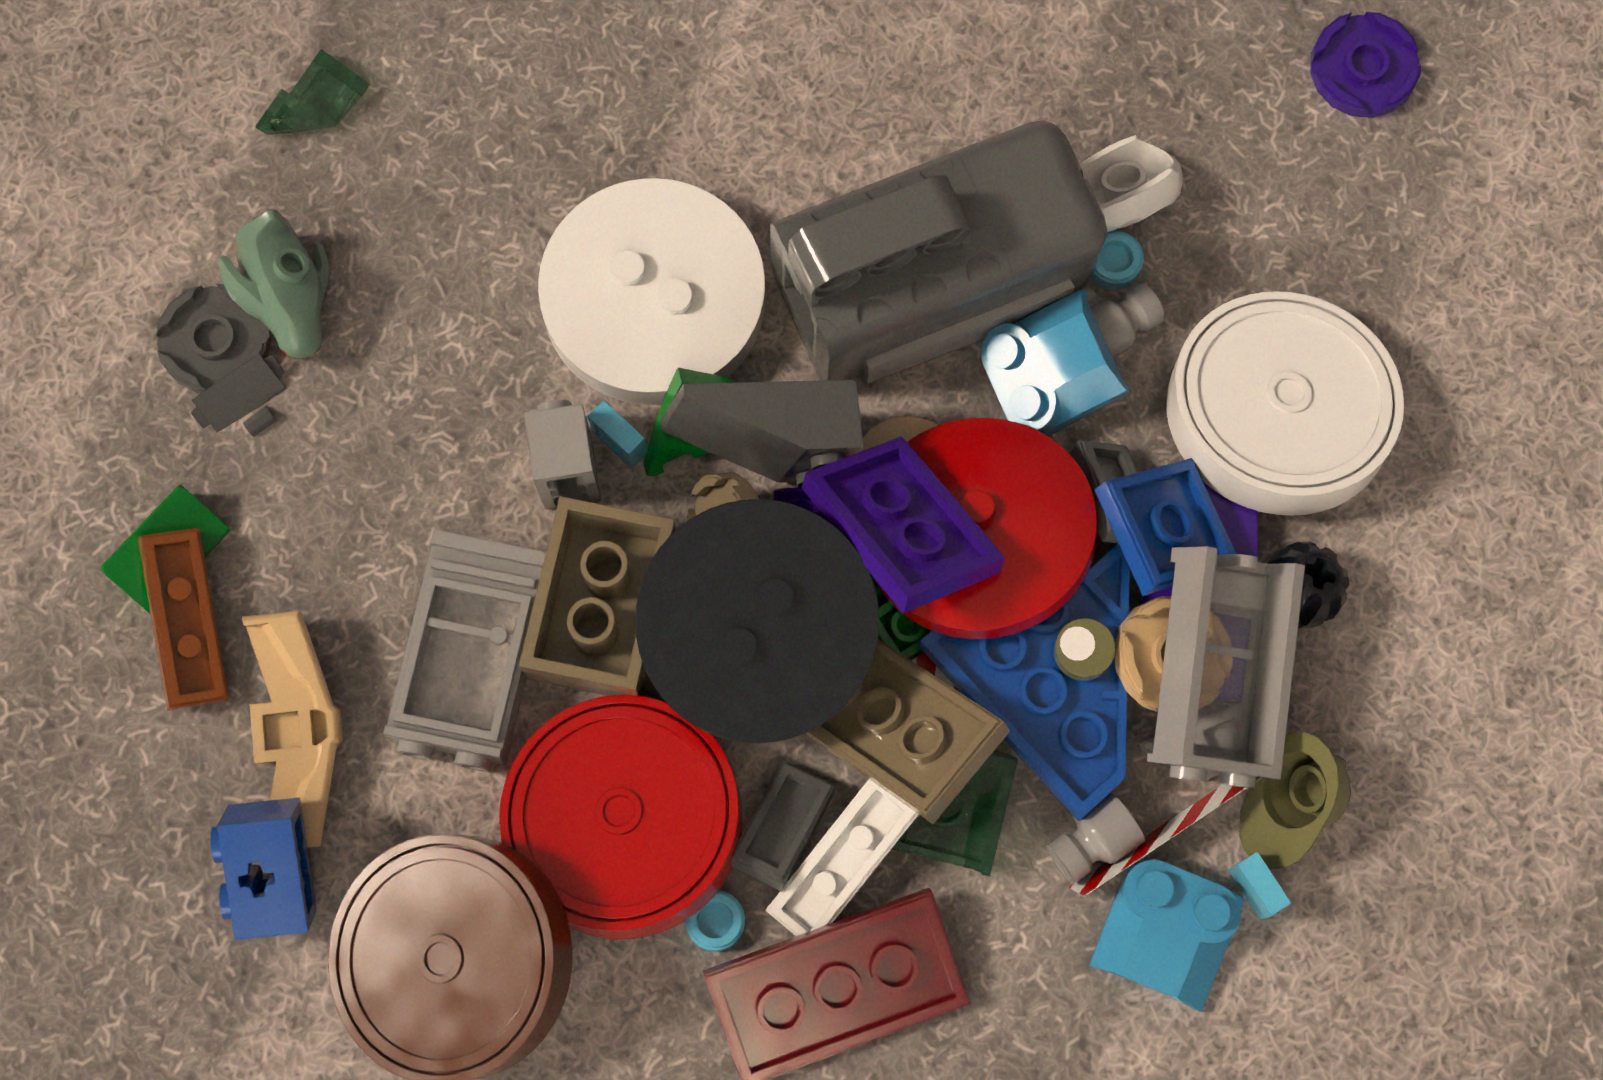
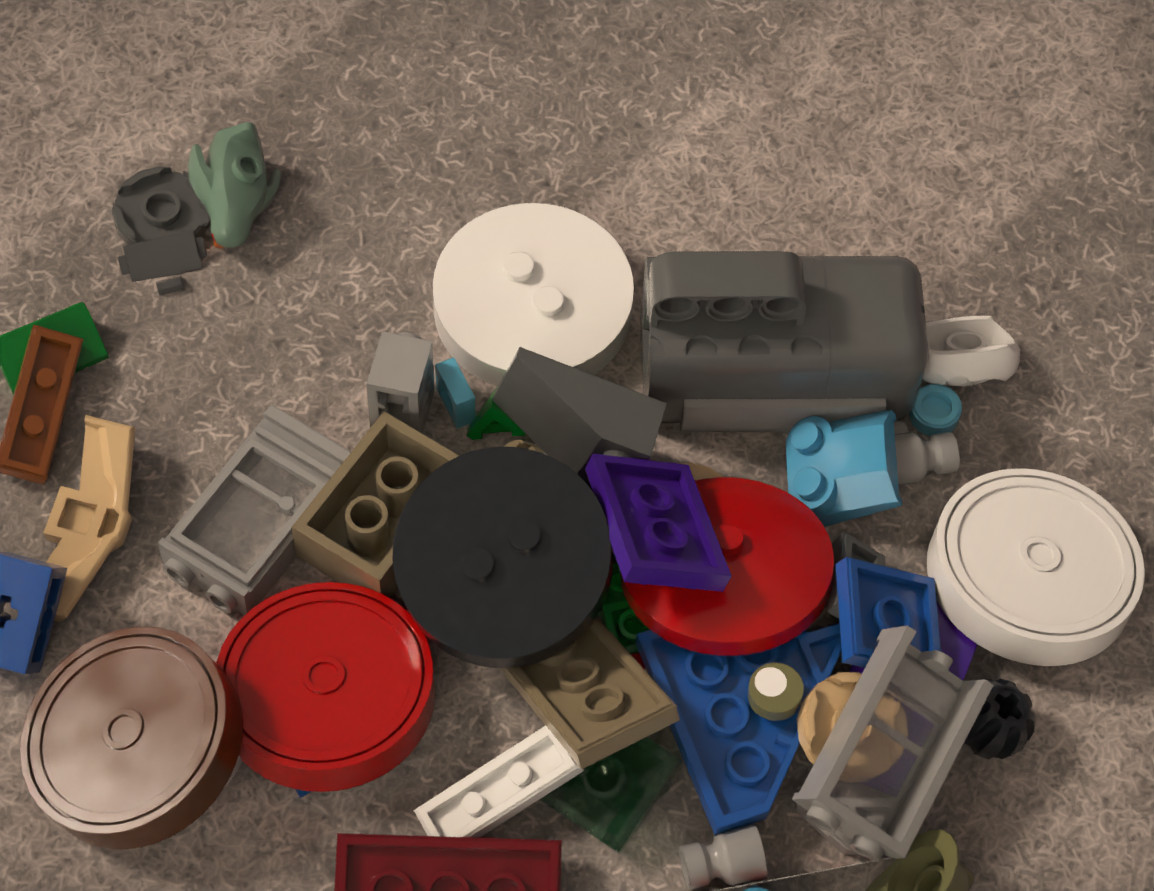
camera: 20 degrees right, 15 degrees down
clear green slope [255,49,371,135] -> none
medium azure tile [685,890,745,952] -> none
dark grey tile [731,760,836,892] -> none

